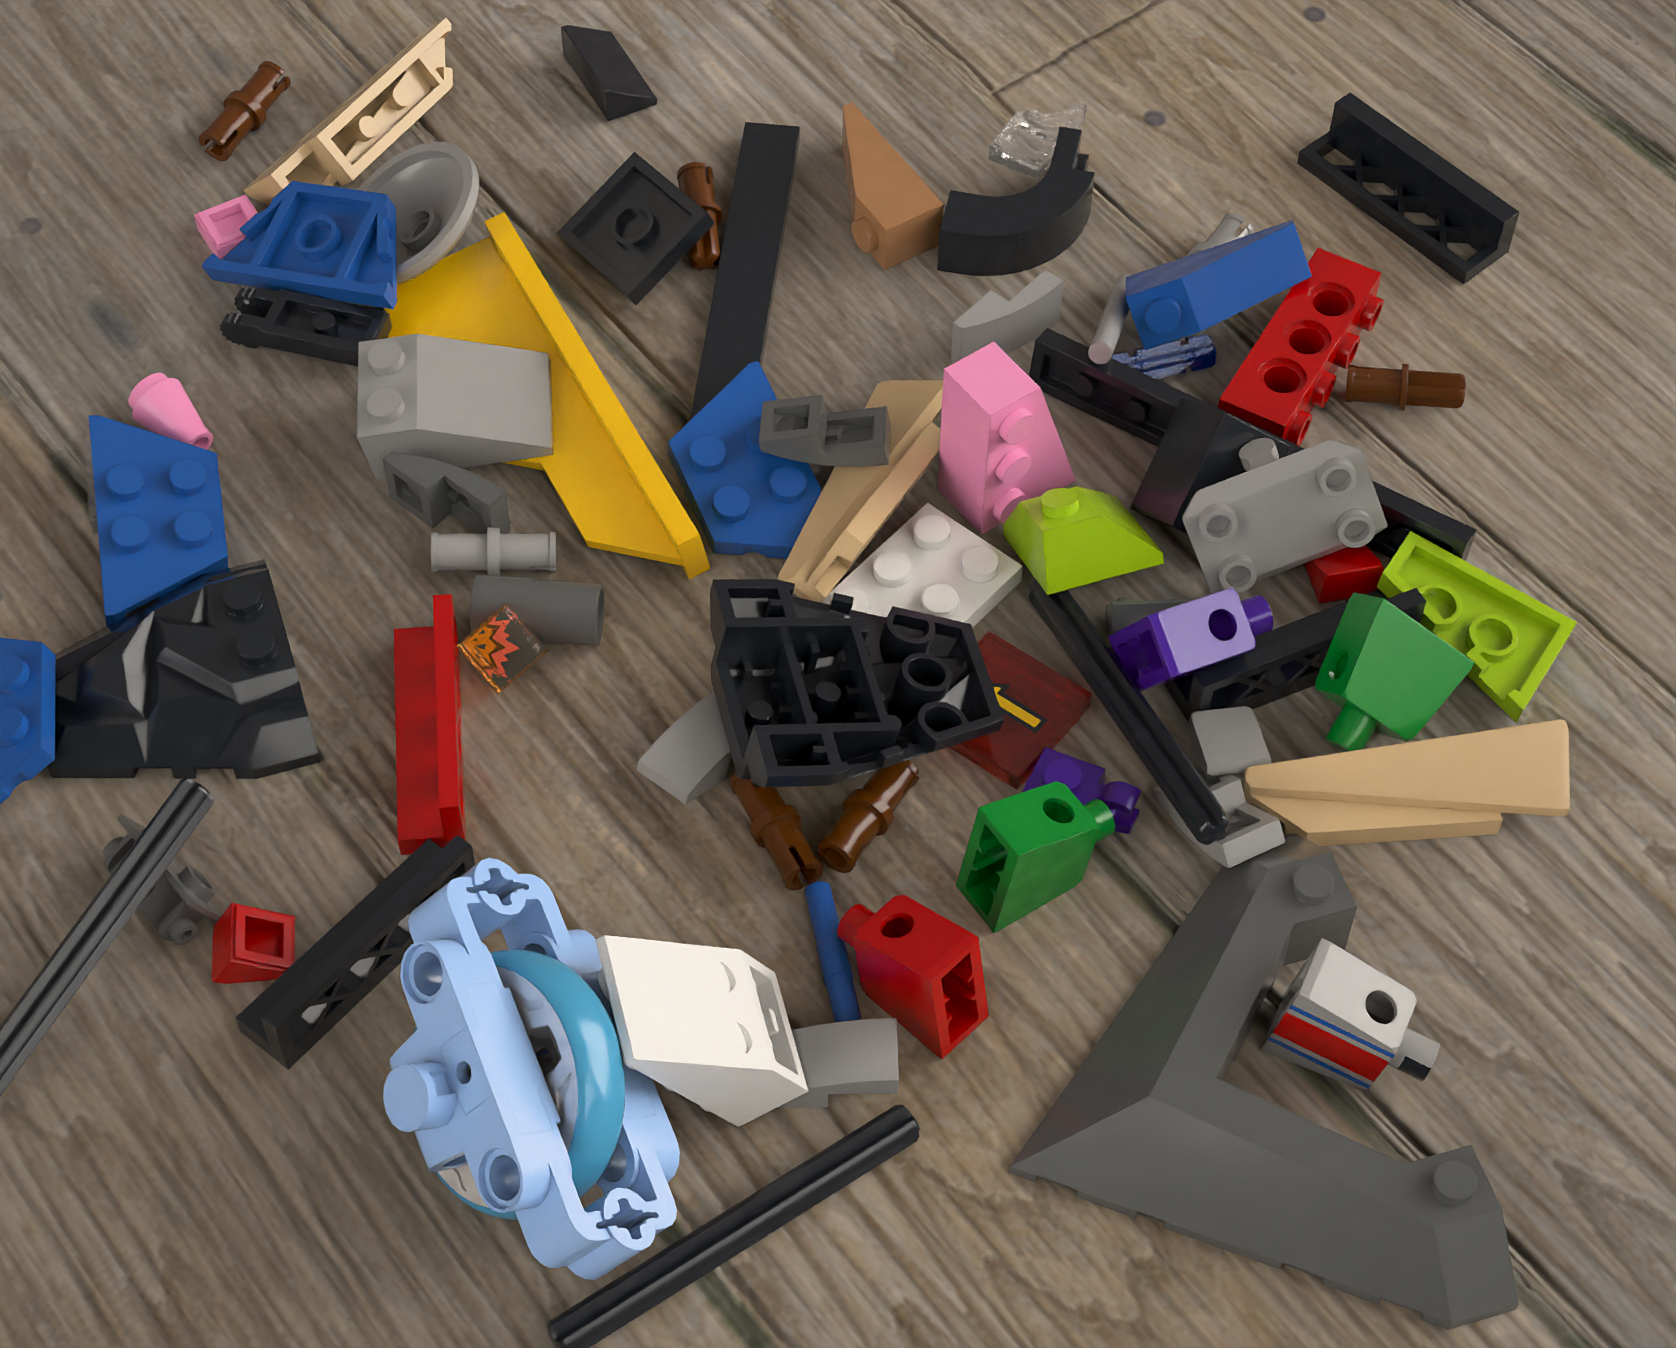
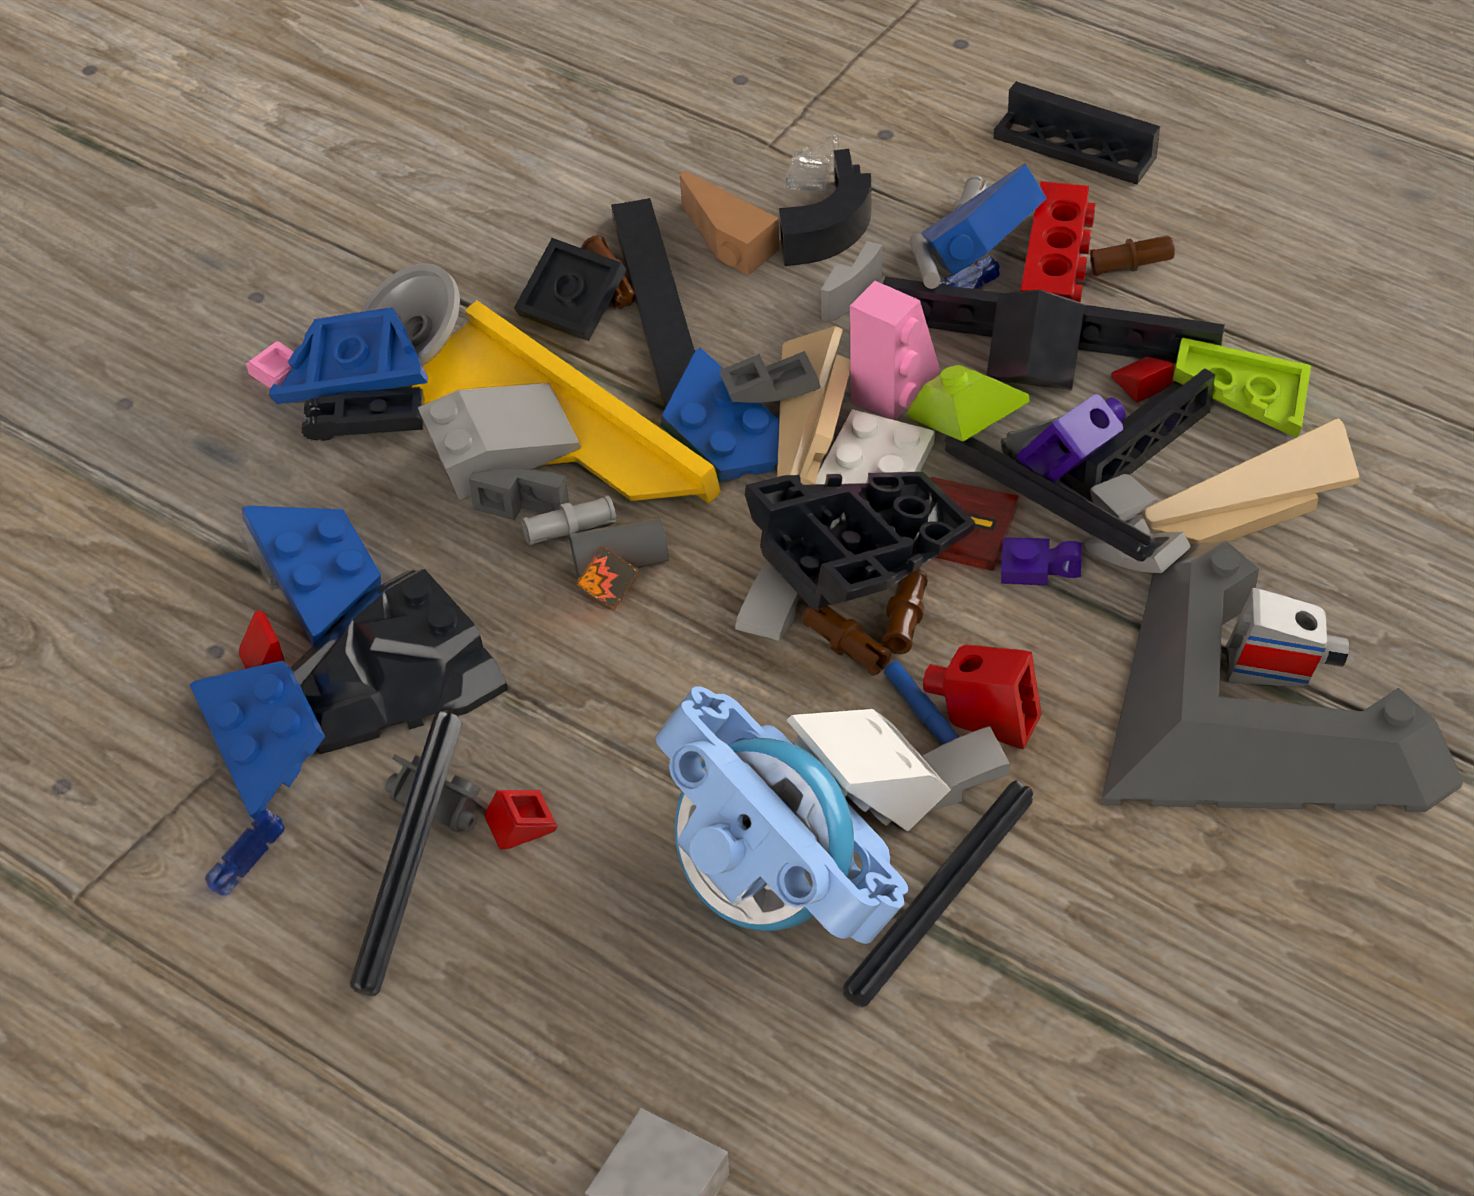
camera: 15 degrees left, 5 degrees down
bright pink cone [128,373,213,450] -> none
reddish brown pin [198,61,291,161] -> none
black fence [235,835,475,1070] -> none
tan wedge [243,18,453,206] -> none
red fence [394,594,466,855] -> none
black slope [561,25,657,121] -> none
green torso [956,781,1115,933] -> none
light grey shield [1182,438,1387,594] -> none
green torso [1315,592,1475,752] -> none
none -> red slope [239,610,285,669]

